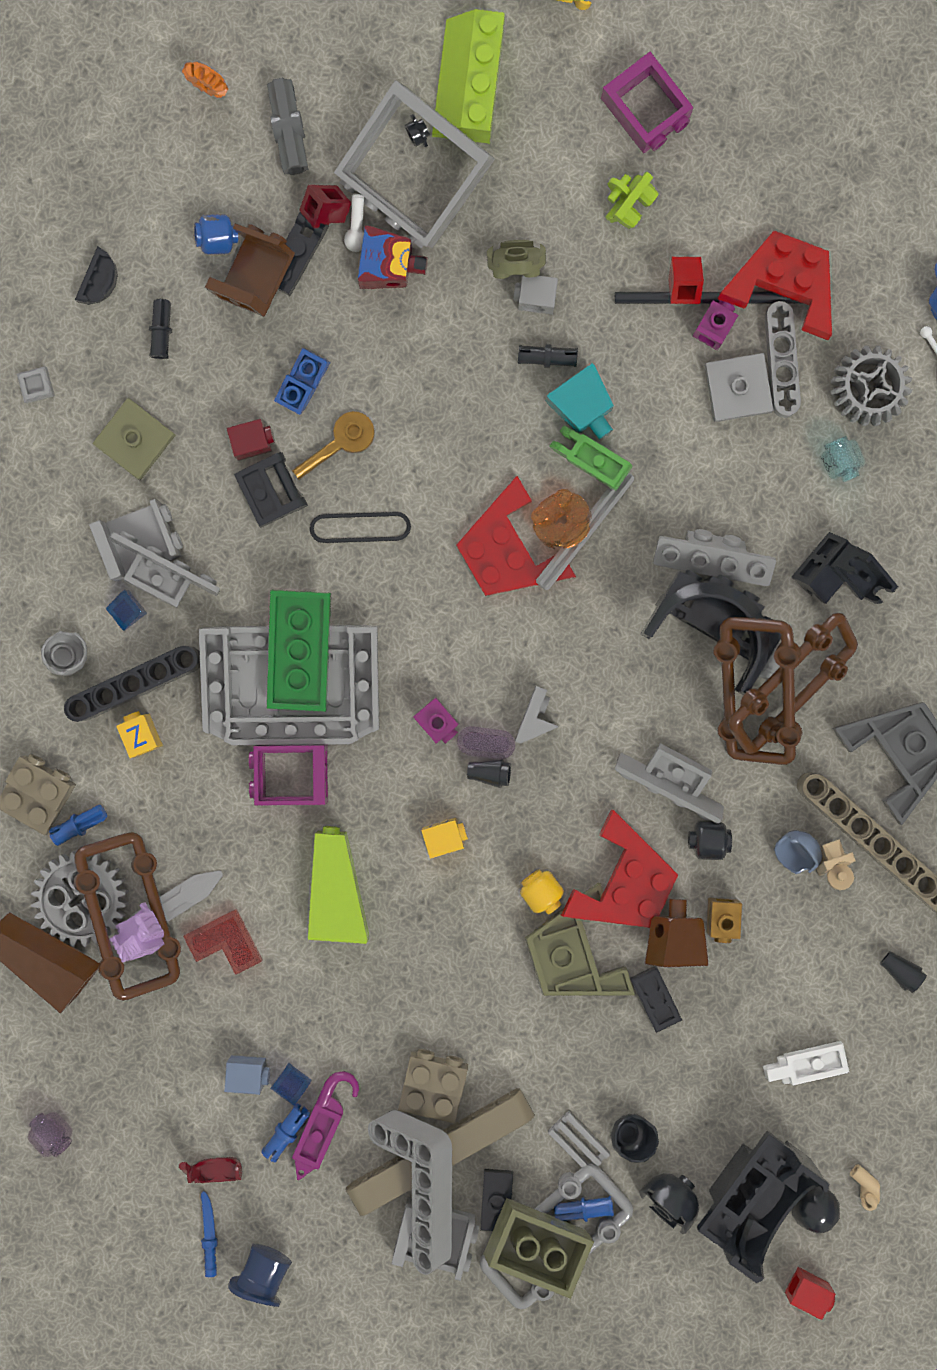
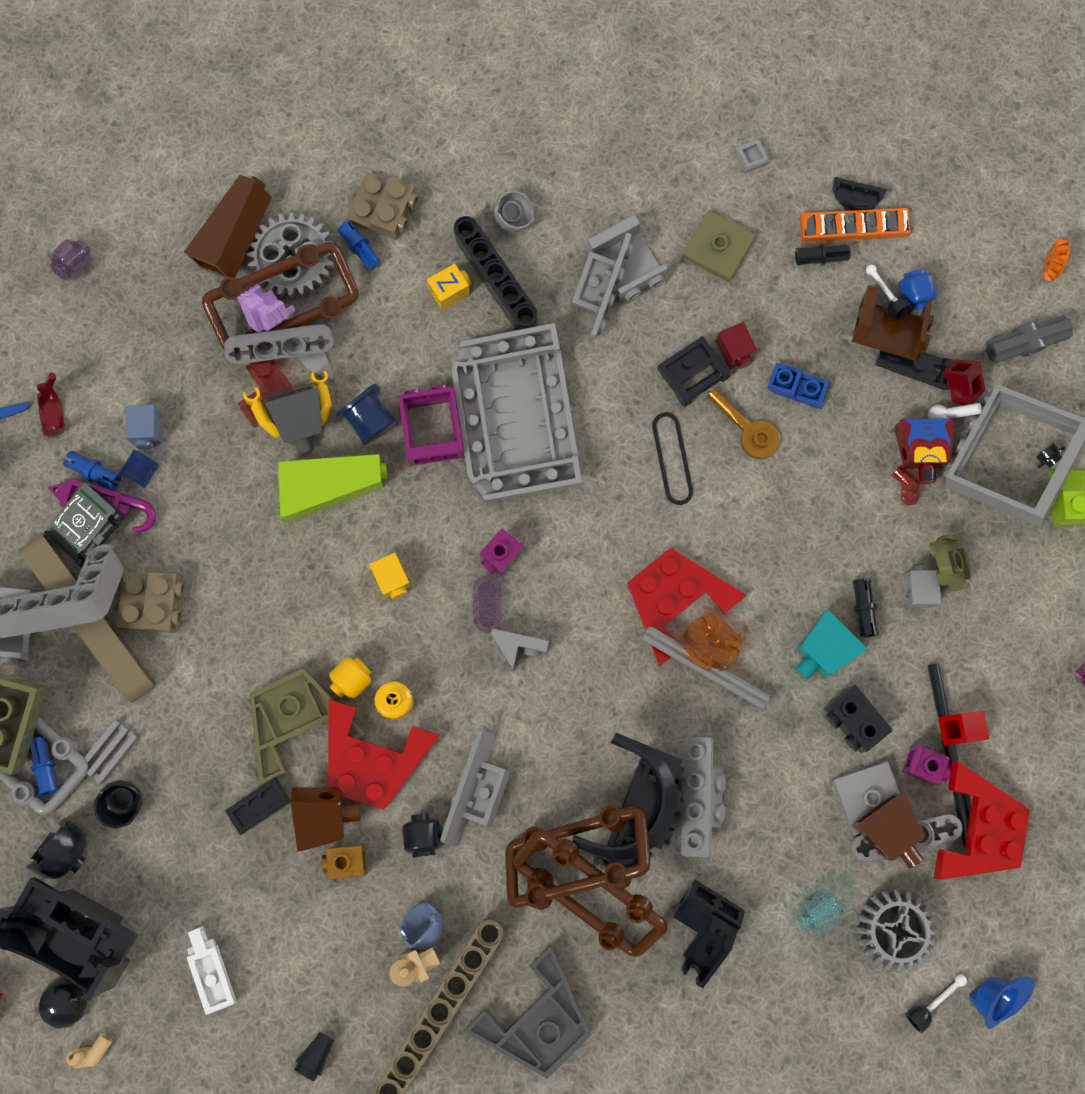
camera: 80 degrees right, 10 degrees down
clear blue slope [106,590,147,631] -> none
green plate [267,589,331,712] -> none
black cone [467,759,511,788] -> none
black plate [480,1169,513,1231] -> none
bright green hinge [549,425,632,491] -> none
lime hips [605,172,659,229] -> none
none -> pearl dark grey piece [44,481,126,567]
none -> light grey beam [224,325,334,364]
none -> dark grey torso [243,370,332,454]
none -> dark blue piece [335,383,397,445]
none -> yellow head [374,681,414,720]
none -> tile [799,208,911,242]
none -> black brick [824,684,893,753]
none -> reddish brown torso [851,793,925,869]
none -> hinge [866,264,913,321]
none -> clear red arm [891,465,920,505]

